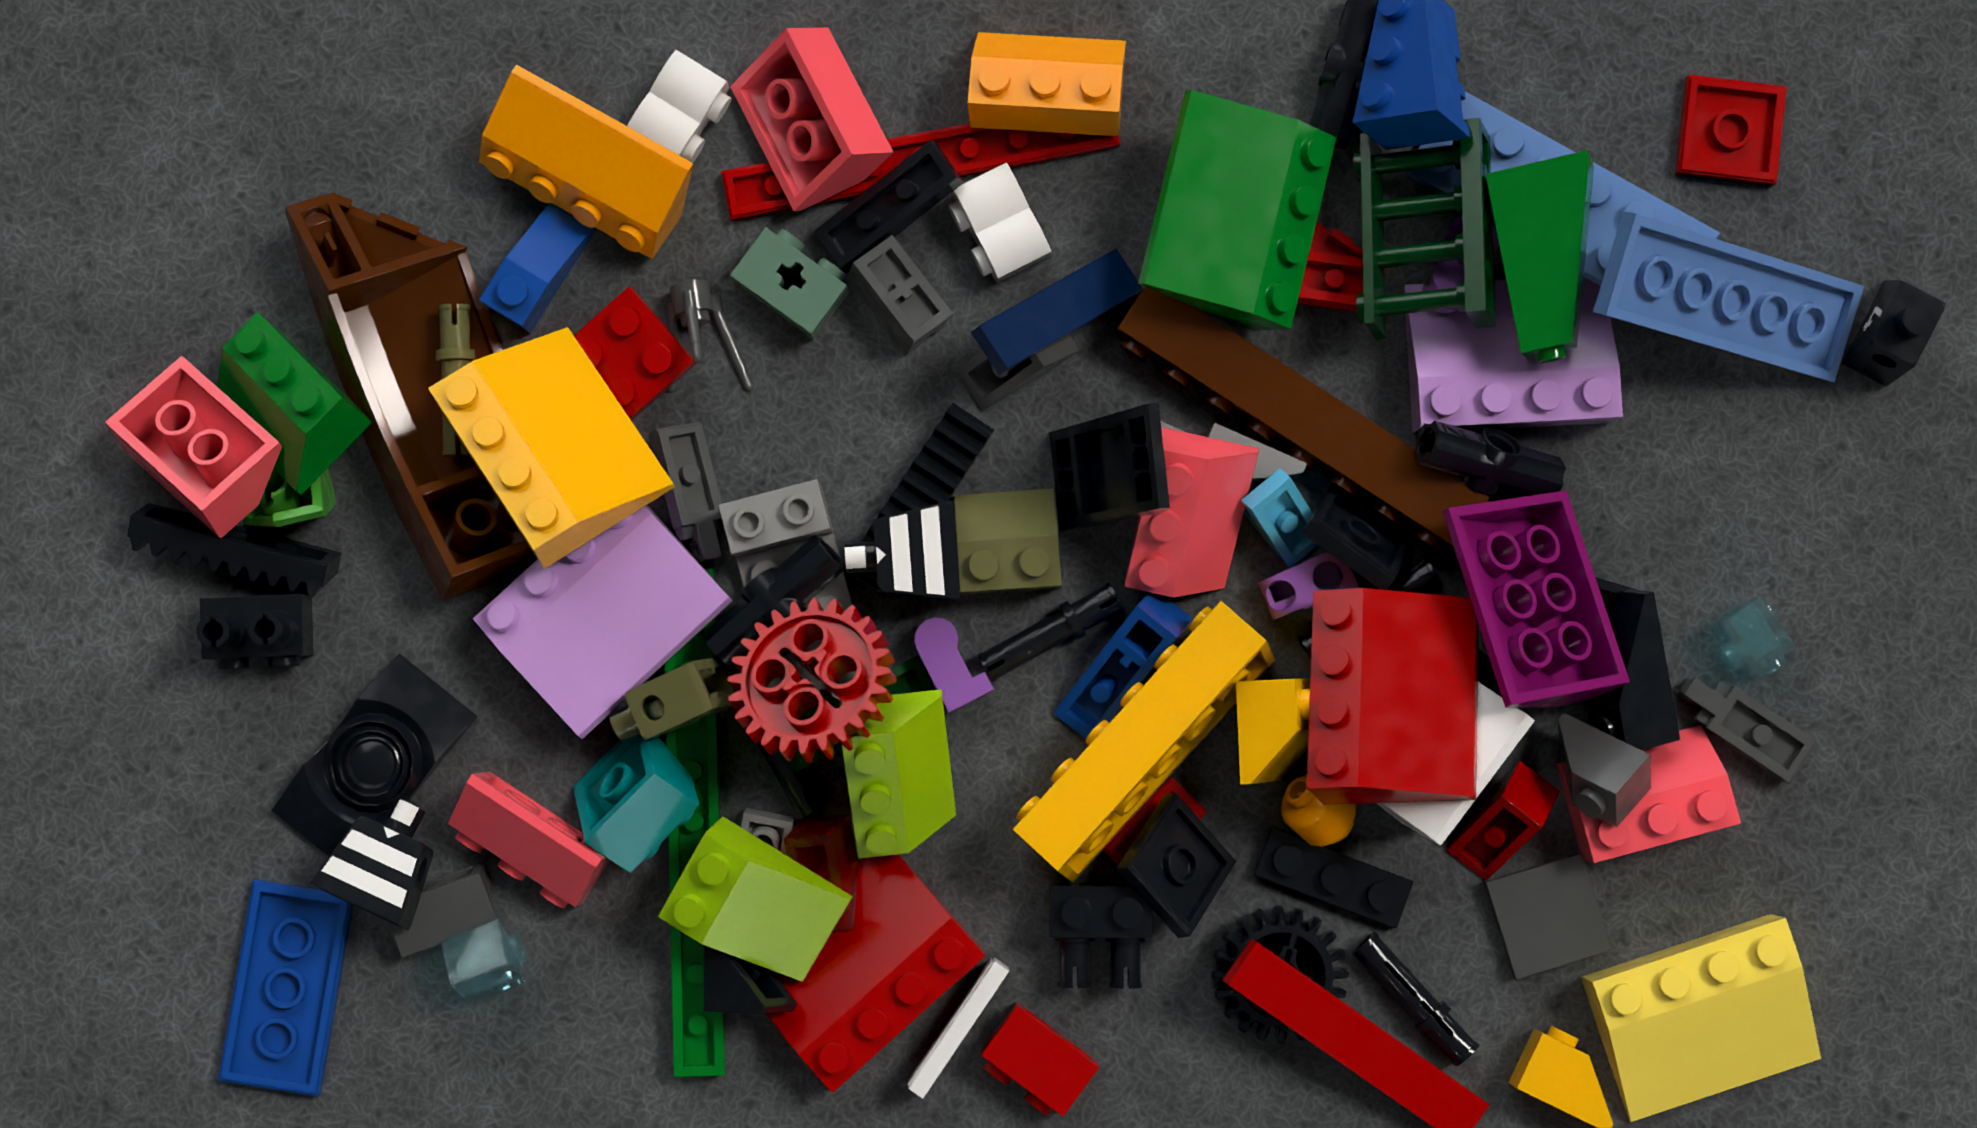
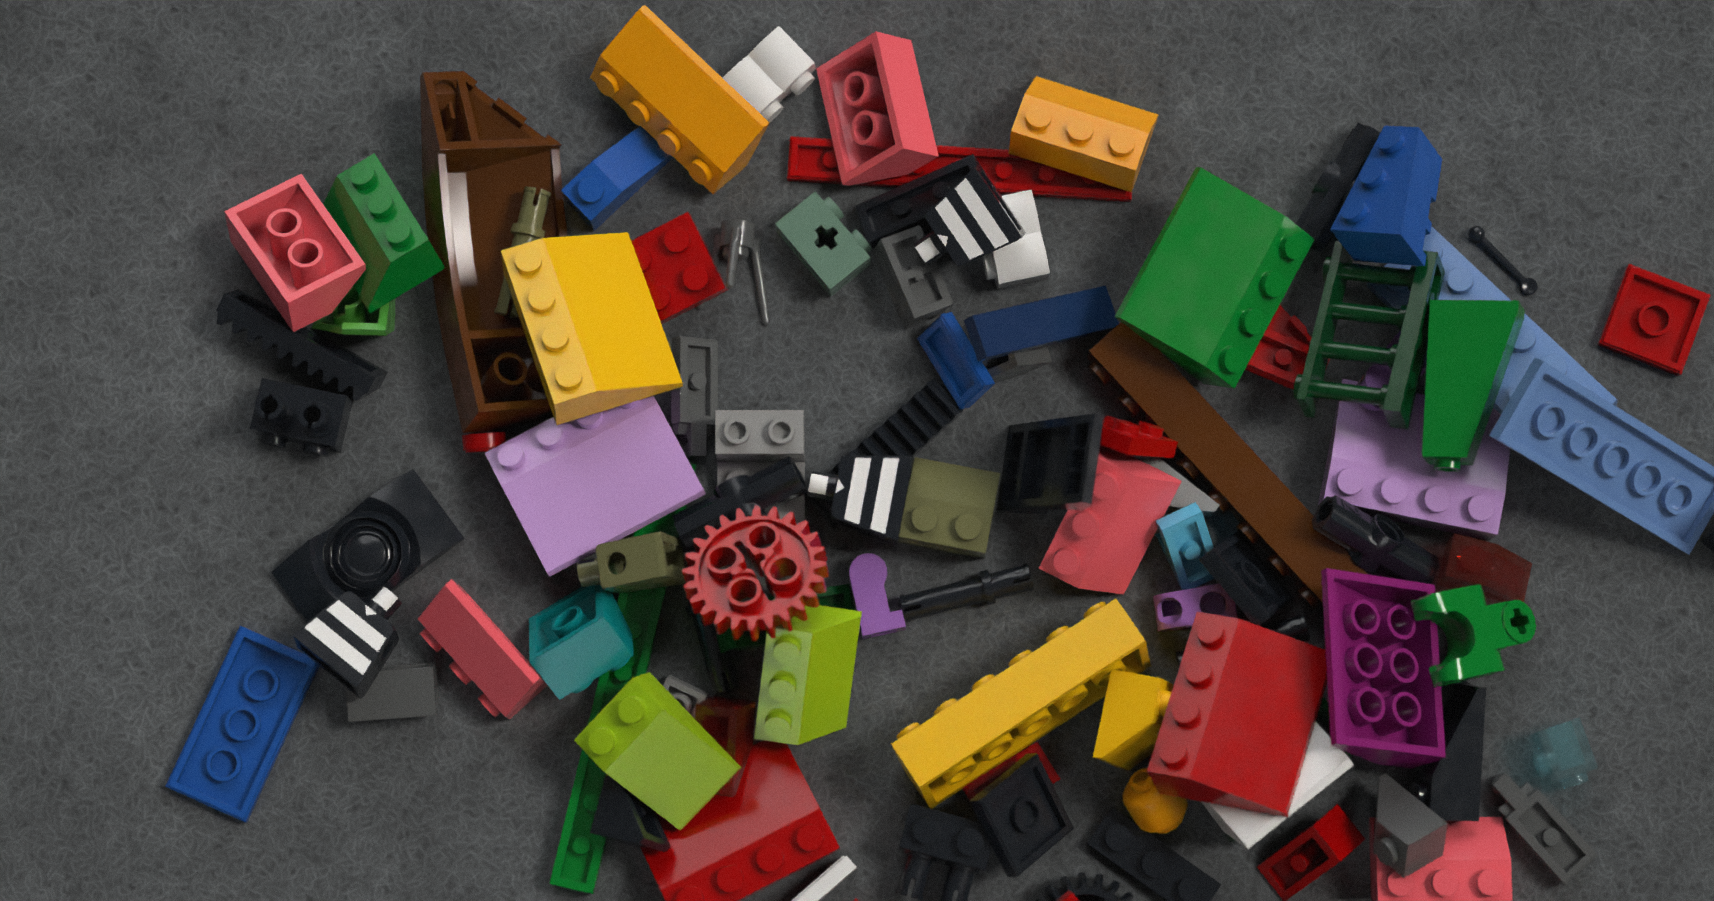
camera: 20 degrees right, 5 degrees down
clear light blue brick [441,919,527,1003] -> none
blue slope [1053,592,1193,740] -> none
none -> red tile [462,432,506,453]
none -> torso [914,164,1026,267]
none -> blue tile [917,312,995,410]
none -> red wing [1100,416,1178,458]
none -> green piece [1410,584,1536,687]
none -> clear red slope [1436,534,1532,602]
none -> black hinge [1468,226,1538,295]

